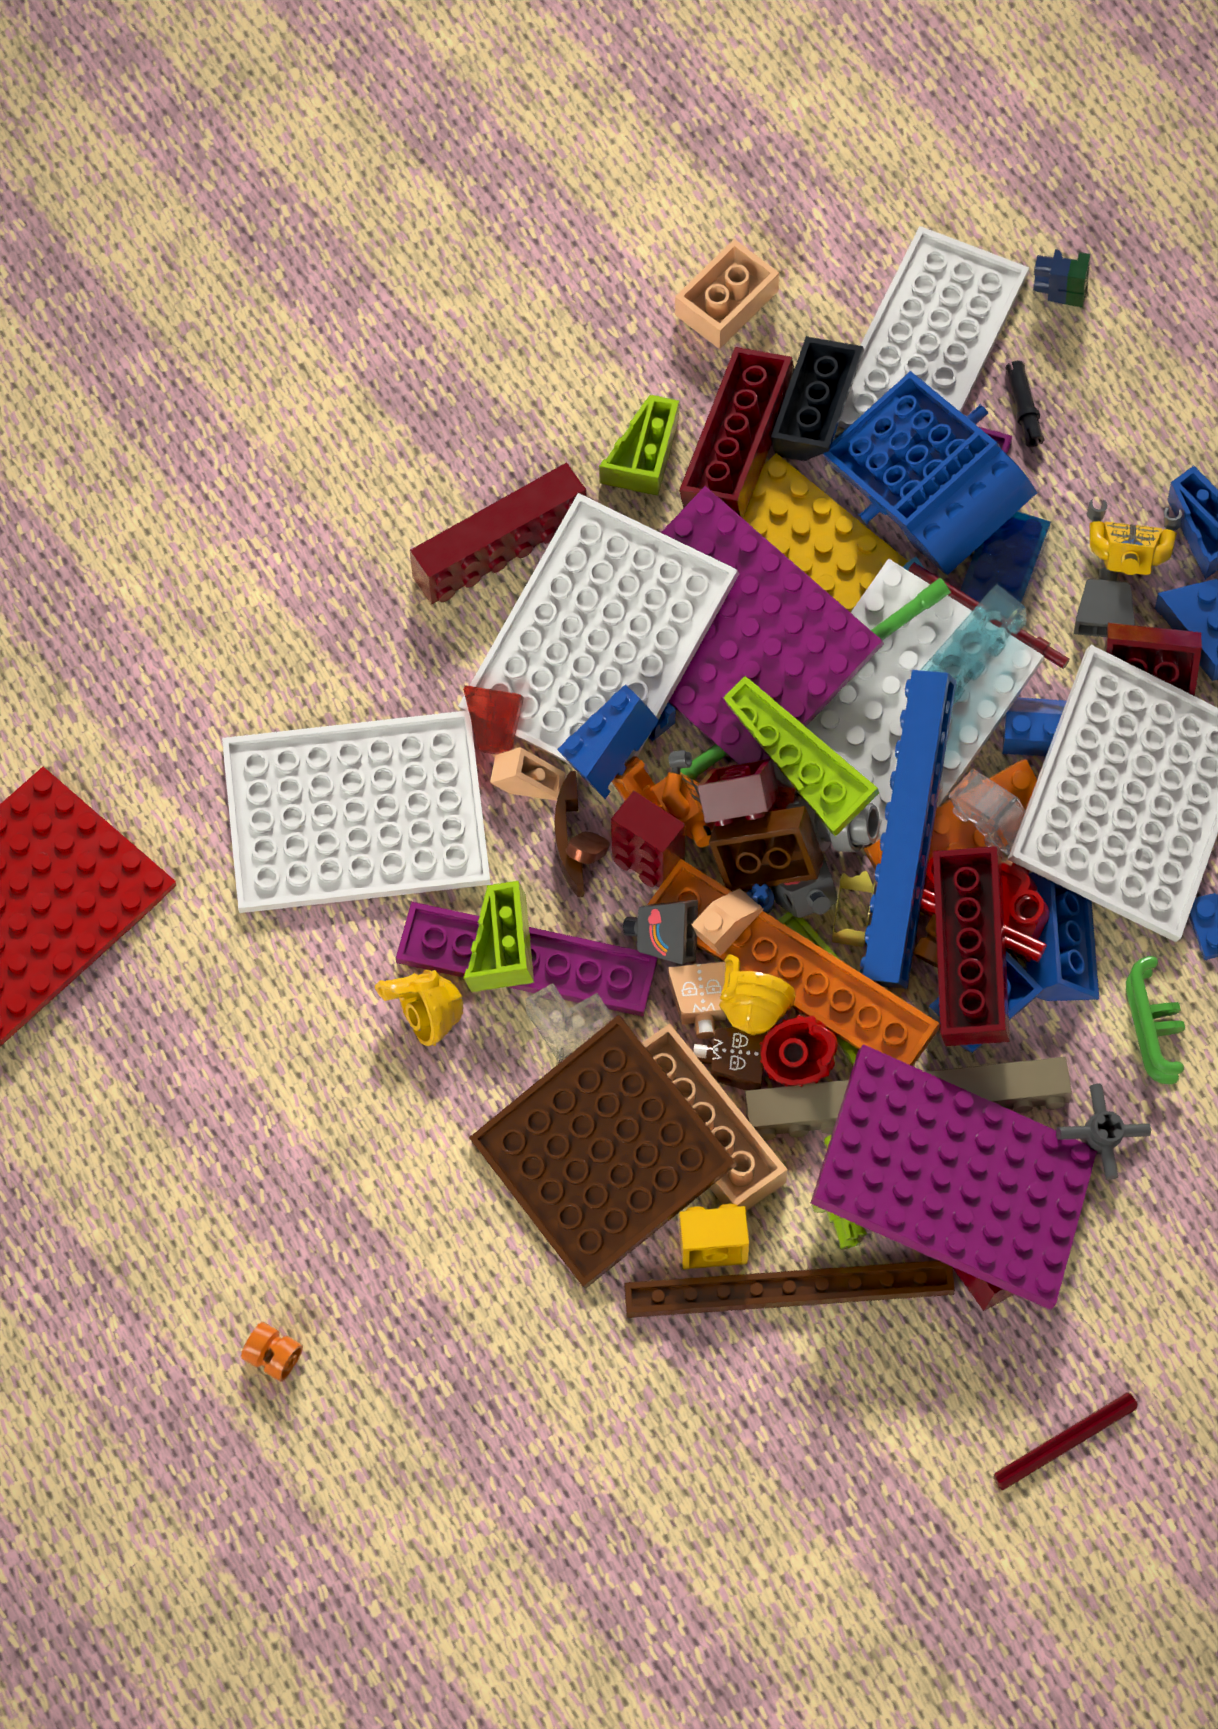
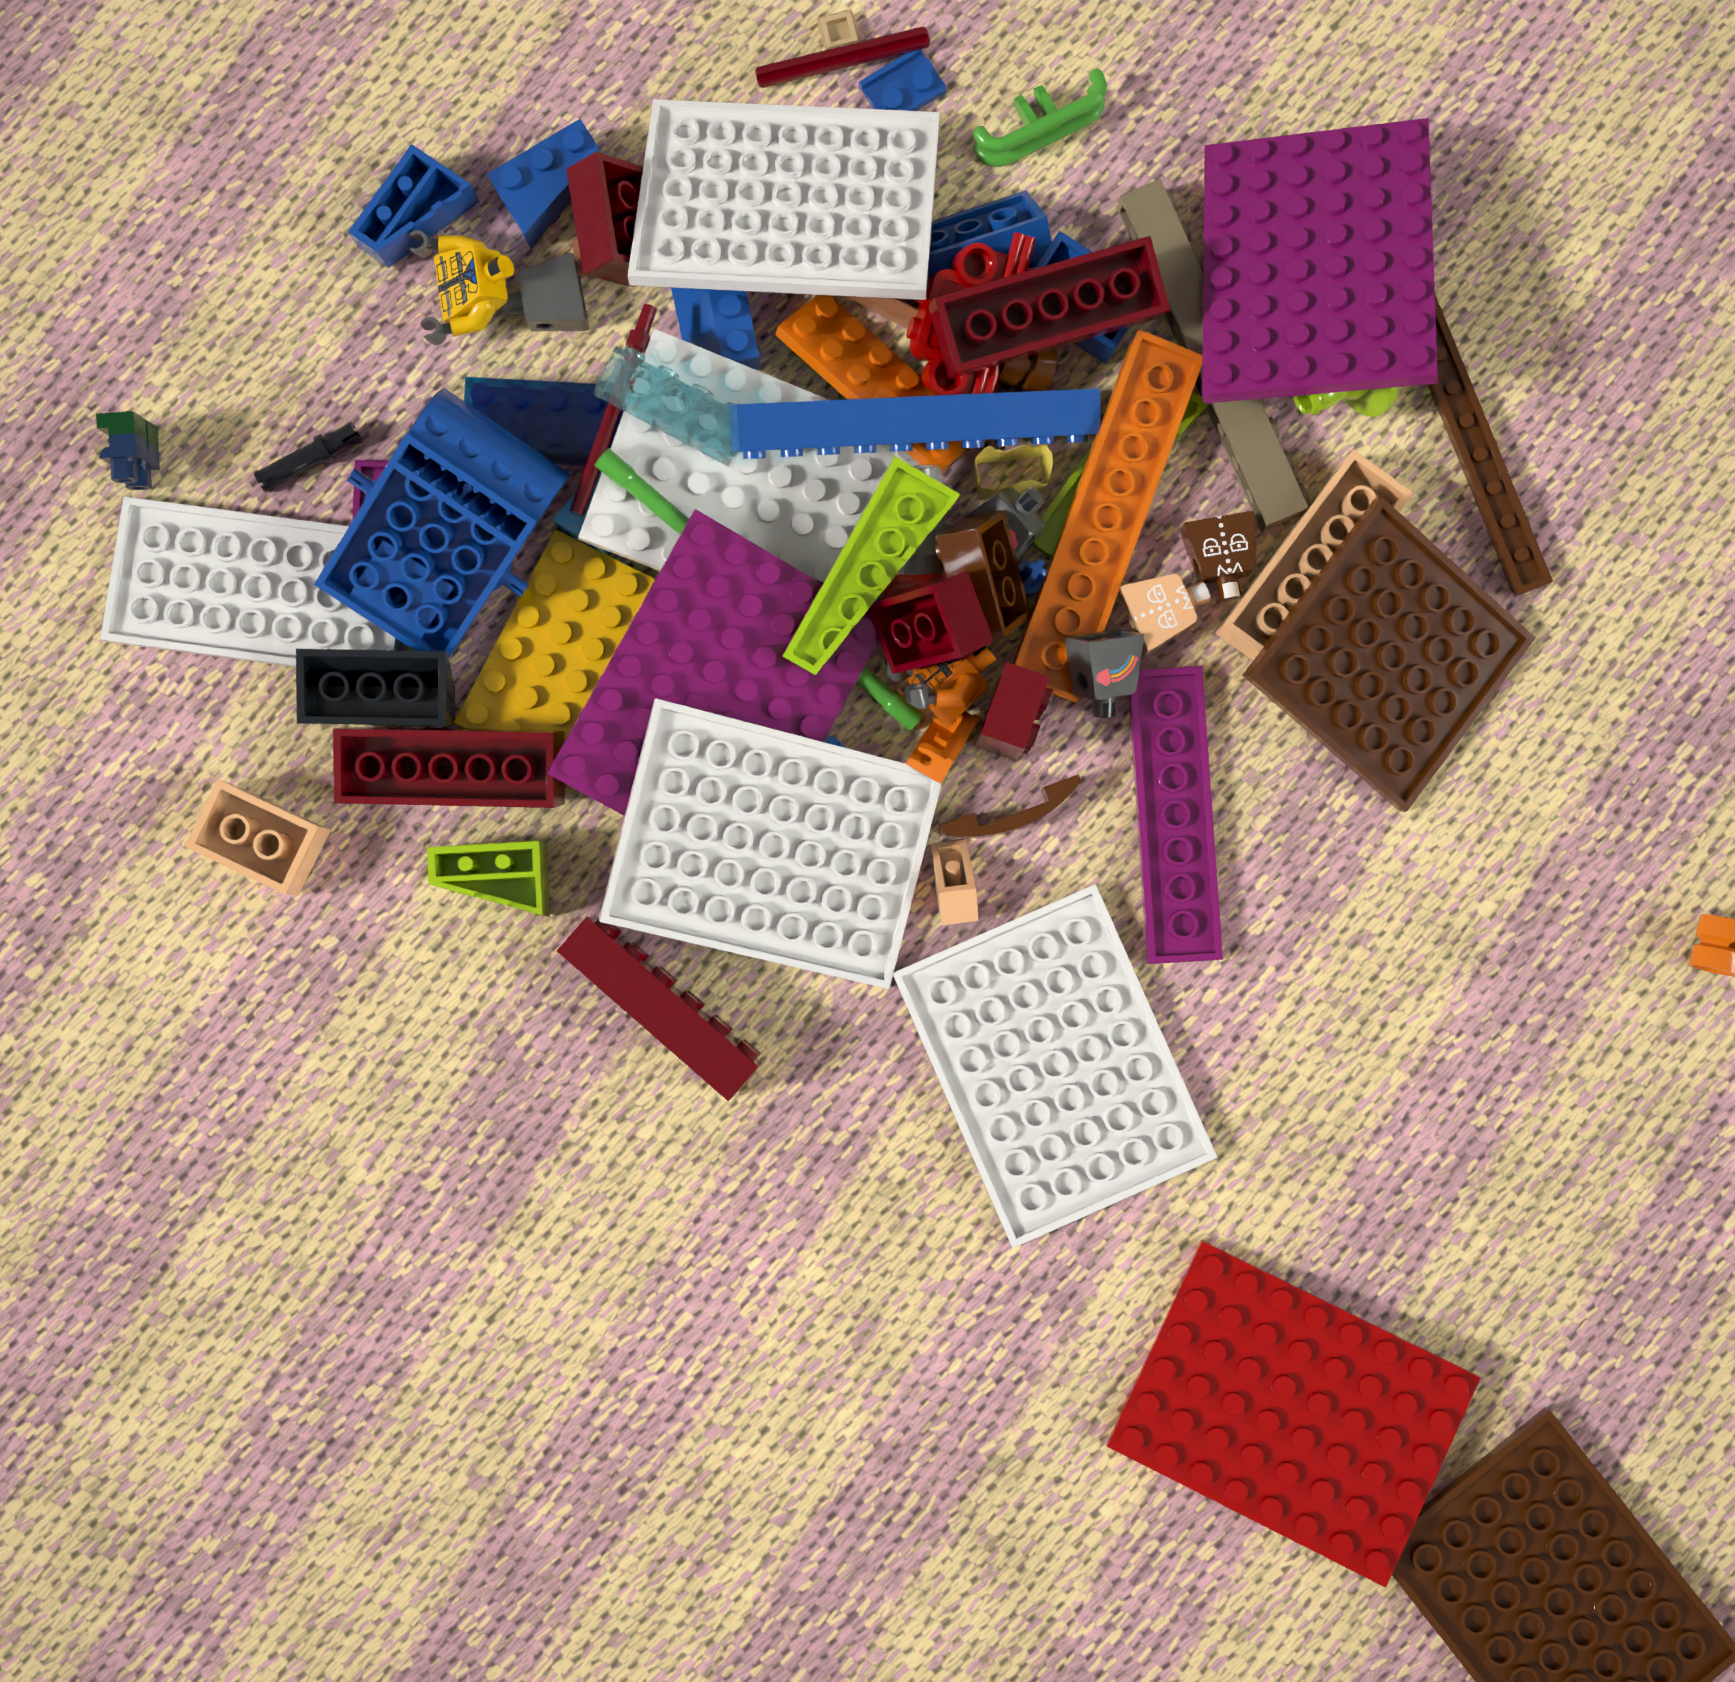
camera: 105 degrees left, 20 degrees up
yellow head [375,970,464,1046] -> none
clear red wing [463,685,524,755] -> none
lime wedge [464,880,534,992] -> none
clear brick [525,983,614,1063] -> none
blue wedge [557,684,659,799] -> none
copper tile [566,831,610,864] -> none
yellow brick [679,1204,749,1270] -> none
light nougat slope [691,888,763,956] -> none
yellow head [719,954,796,1036] -> none
red head [760,1015,838,1087] -> none
clear brick [948,768,1026,856] -> none
dark red axle [993,1392,1138,1490] -> none
dark grey bar [1056,1083,1151,1180] -> none

